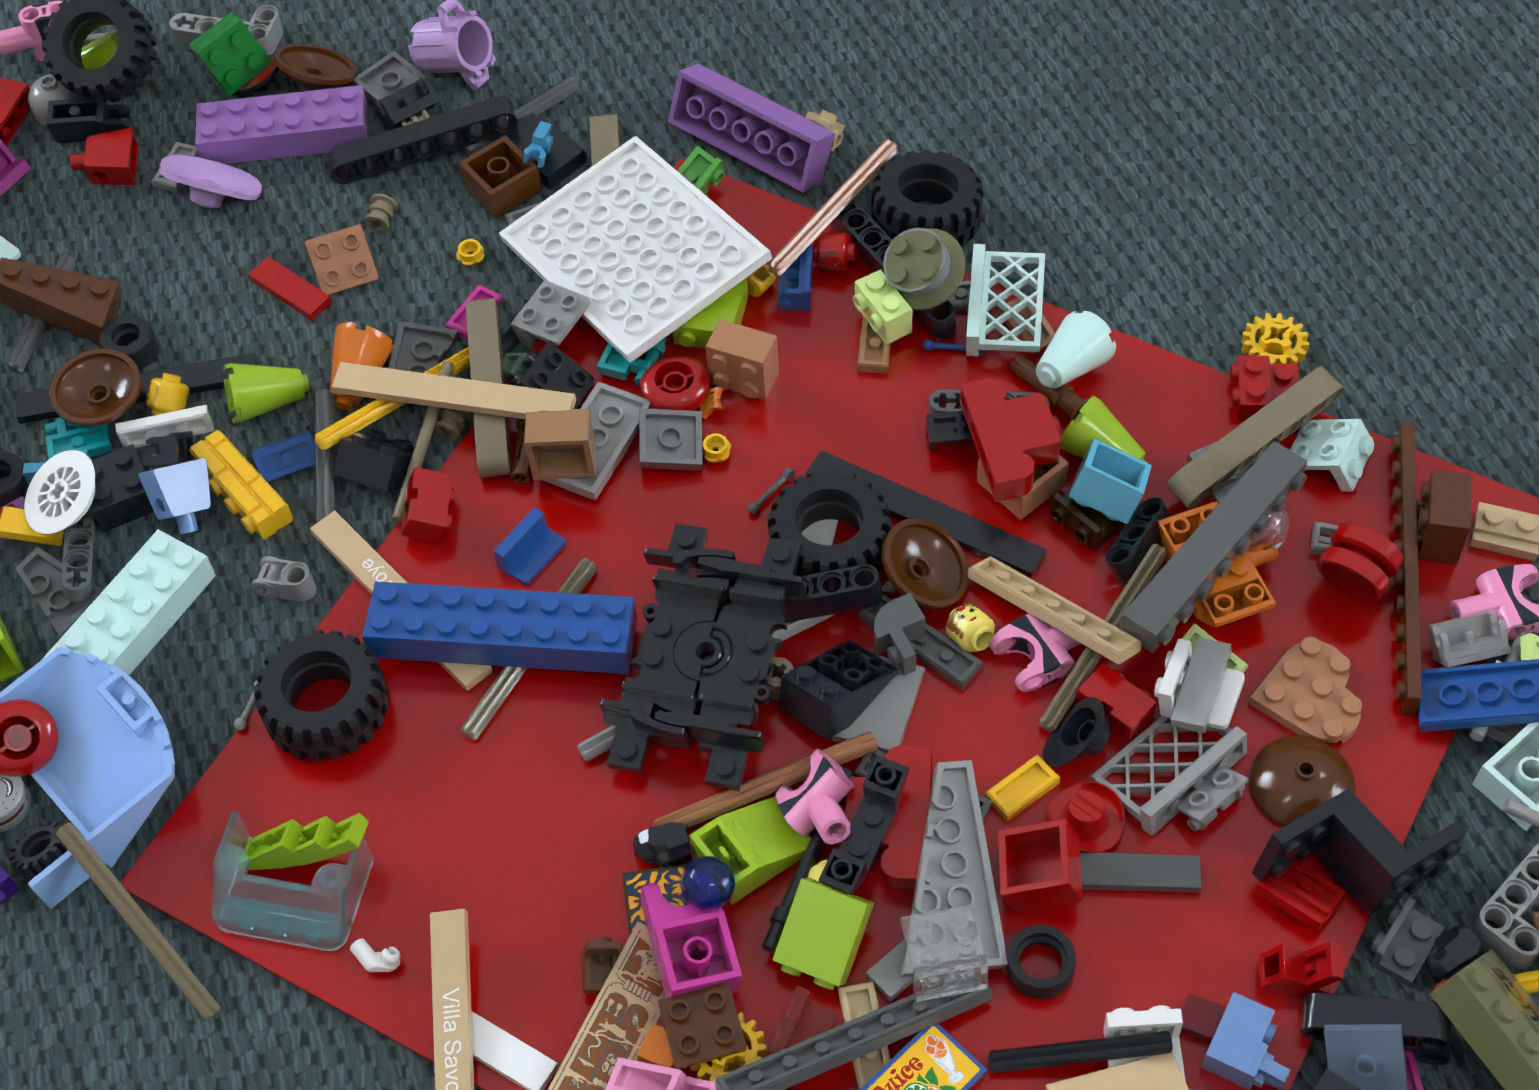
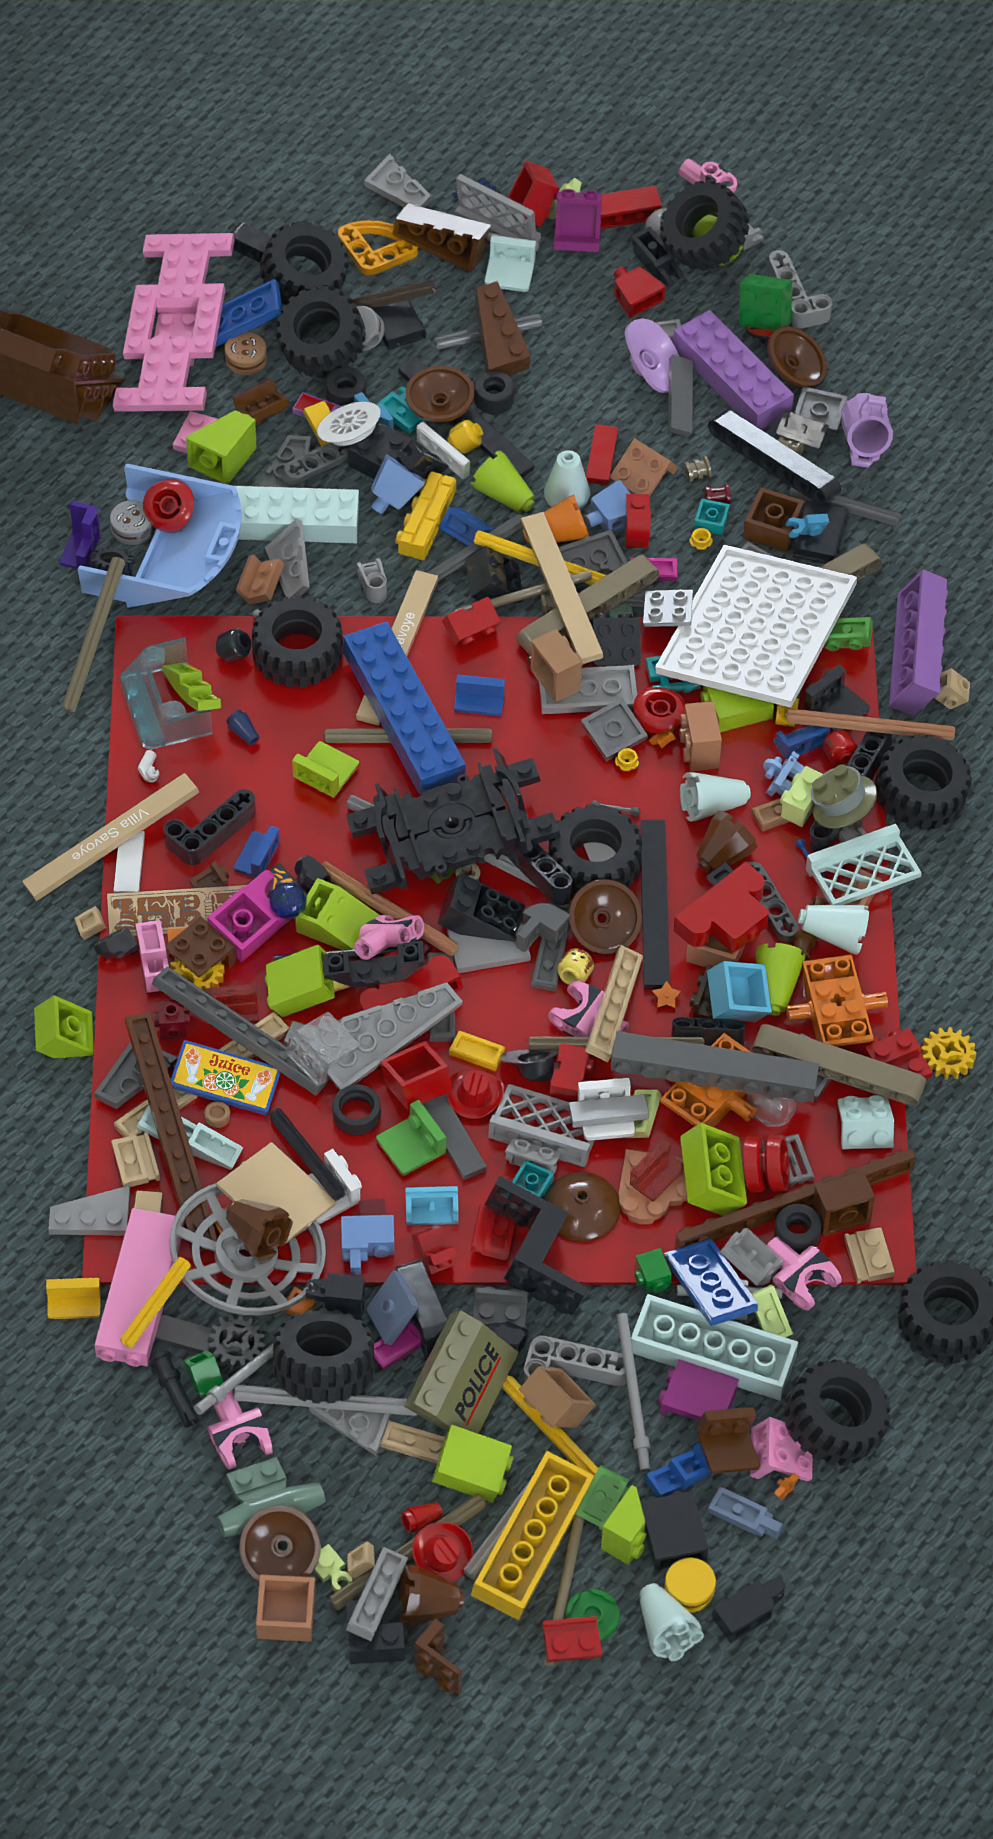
camera: 55 degrees right, 0 degrees up
none -> black beam [164,789,256,865]
none -> black head [216,628,252,663]
none -> dark blue cone [226,710,260,746]
none -> blue panel [234,825,280,878]
none -> nougat bracket [236,555,285,605]
none -> light grey wing [265,519,310,599]
none -> lime bracket [292,741,359,798]
none -> bright green bracket [376,1100,446,1176]
none -> medium azure hinge [406,1186,458,1225]
none -> teal piece [512,1160,554,1199]
none -> light aqua cone [544,451,590,509]
none -> medium blue torso [584,480,630,532]
none -> red brick [624,493,651,548]
none -> clear red panel [629,1138,684,1201]
none -> green brick [634,1248,672,1294]
none -> orange piece [652,981,681,1008]
none -> dark grey tile [668,354,693,437]
none -> light aqua cone [680,772,751,821]
none -> lime brick [680,1123,747,1216]
none -> teal piece [694,499,730,535]
none -> reddish brown cone [696,811,758,873]
none -> dark red bush [704,483,731,504]
none -> light blue hips [763,751,805,796]
none -> black tyre [774,1204,822,1254]
none -> orange slope [786,955,888,1047]
none -> black bracket [804,665,870,731]

